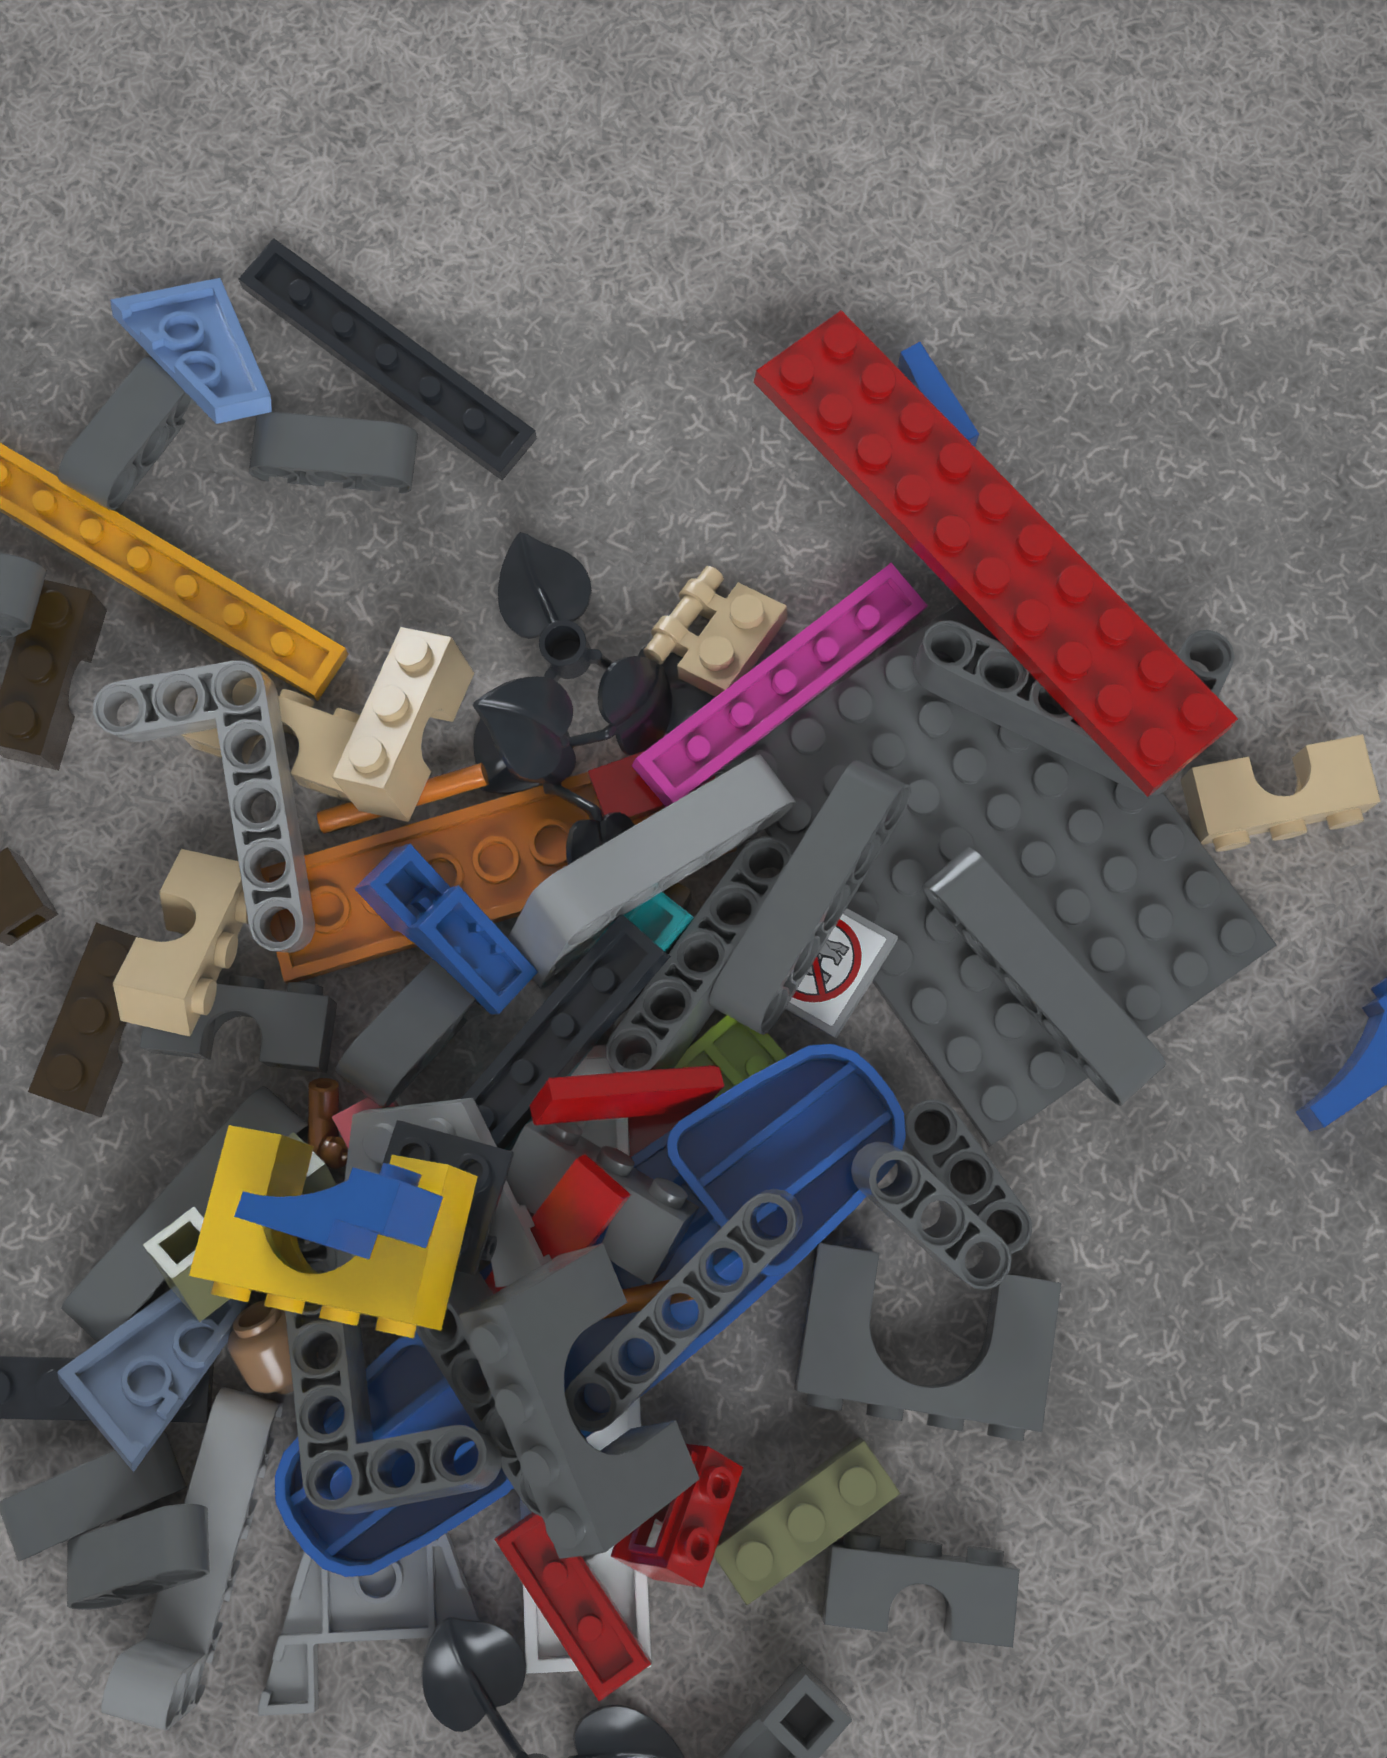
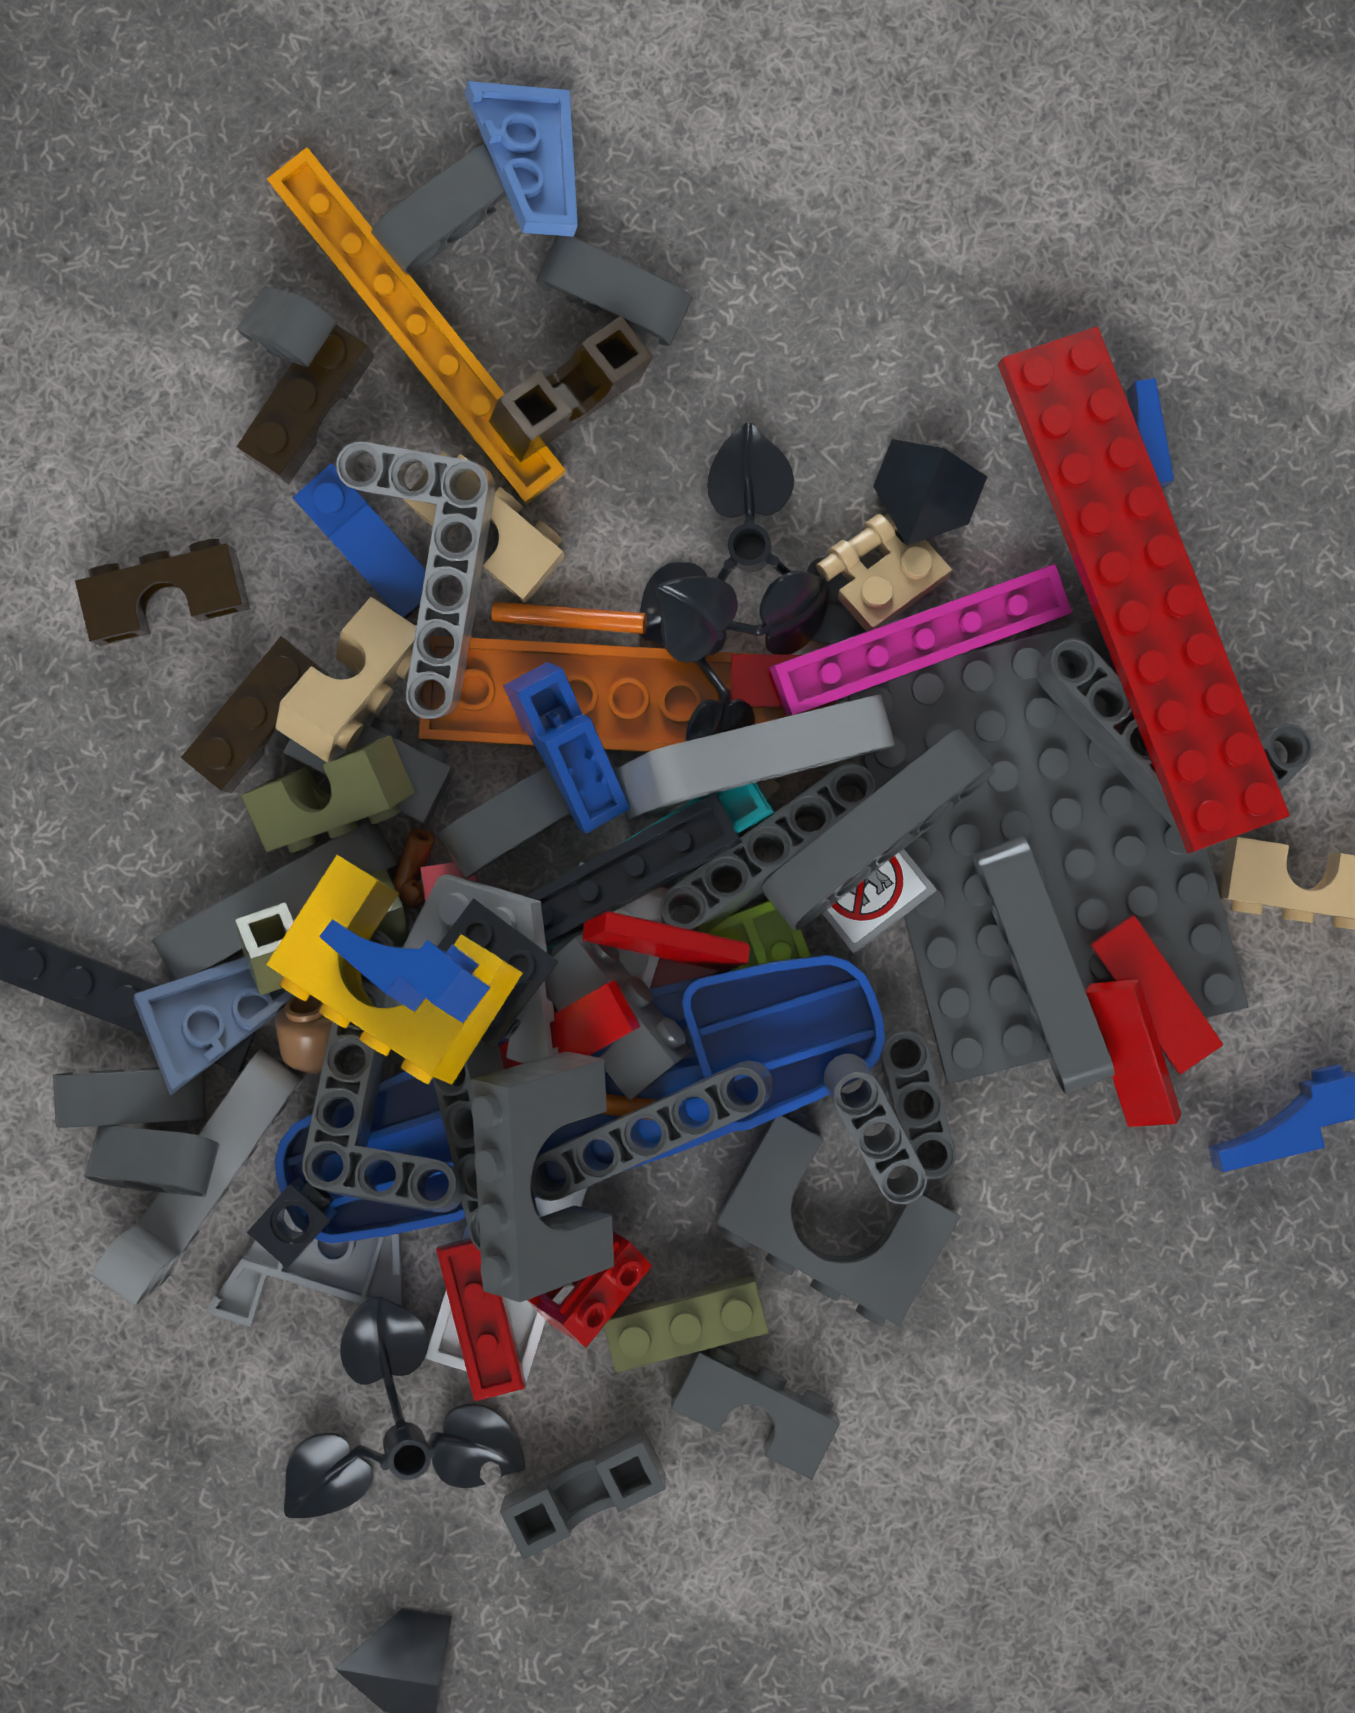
camera: 20 degrees right, 10 degrees up
black plate [238,238,537,481] -> none
tan arch [332,627,474,822] -> none
none -> olive arch [241,735,415,853]
none -> black brick [247,1178,338,1268]
none -> blue slope [292,463,441,619]
none -> dark brown arch [489,316,653,463]
none -> black slope [873,439,987,546]
none -> red tile [1085,979,1182,1127]
none -> red tile [1089,915,1224,1075]

